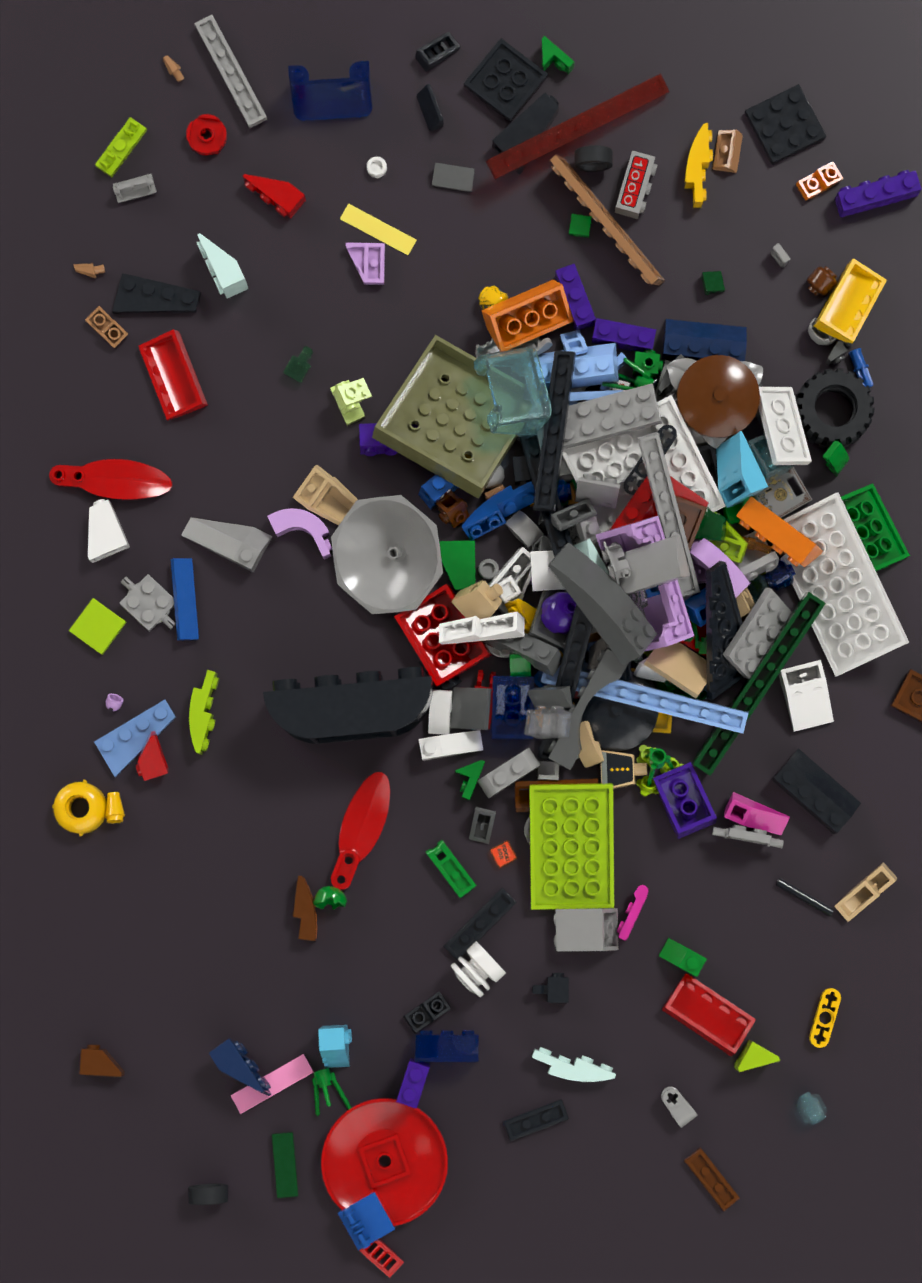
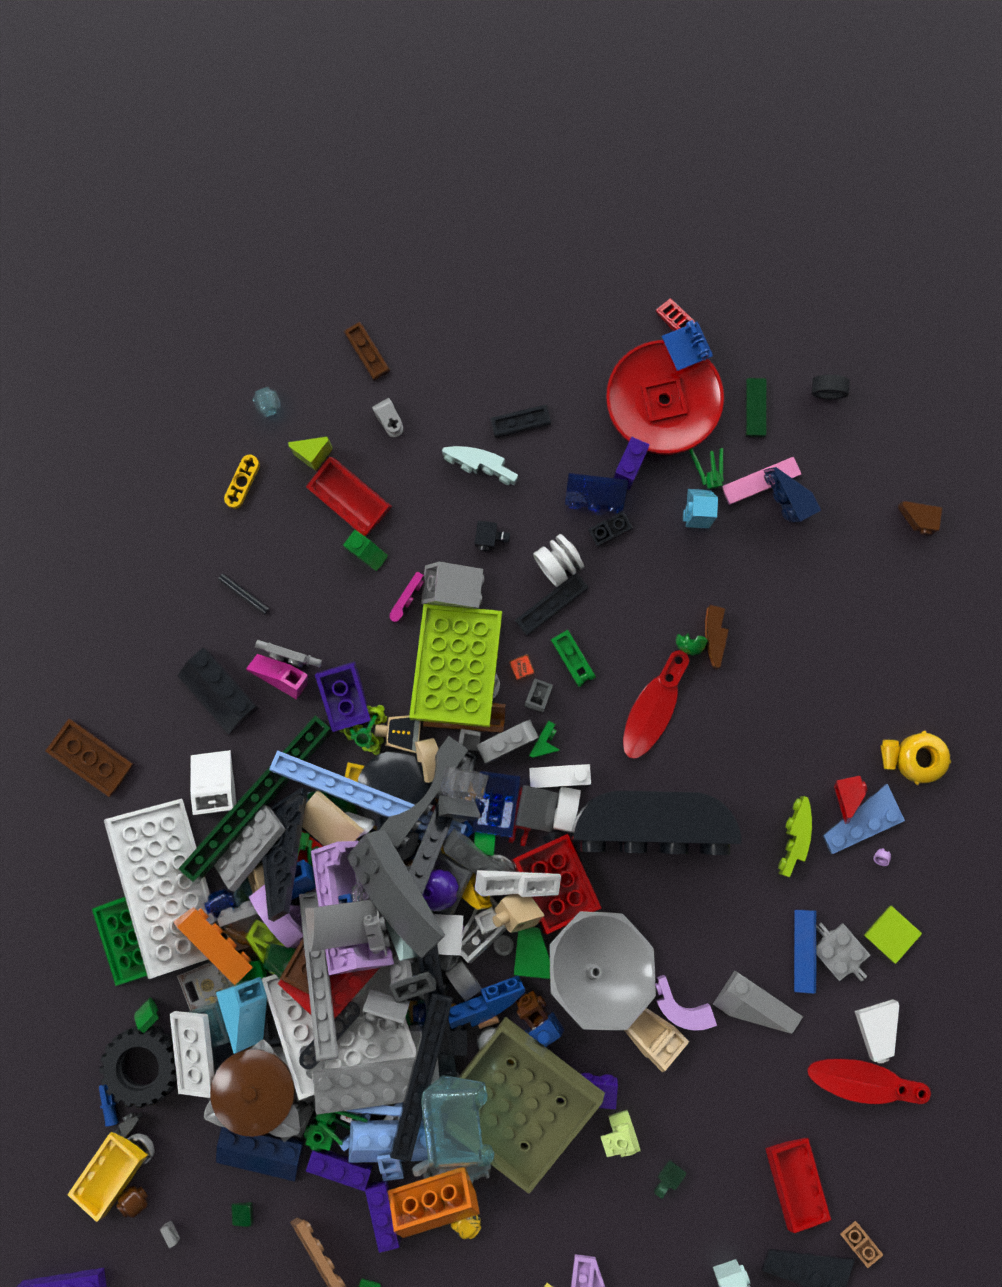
camera: 175 degrees left, 0 degrees up
tan slope [834,862,897,922] -> none

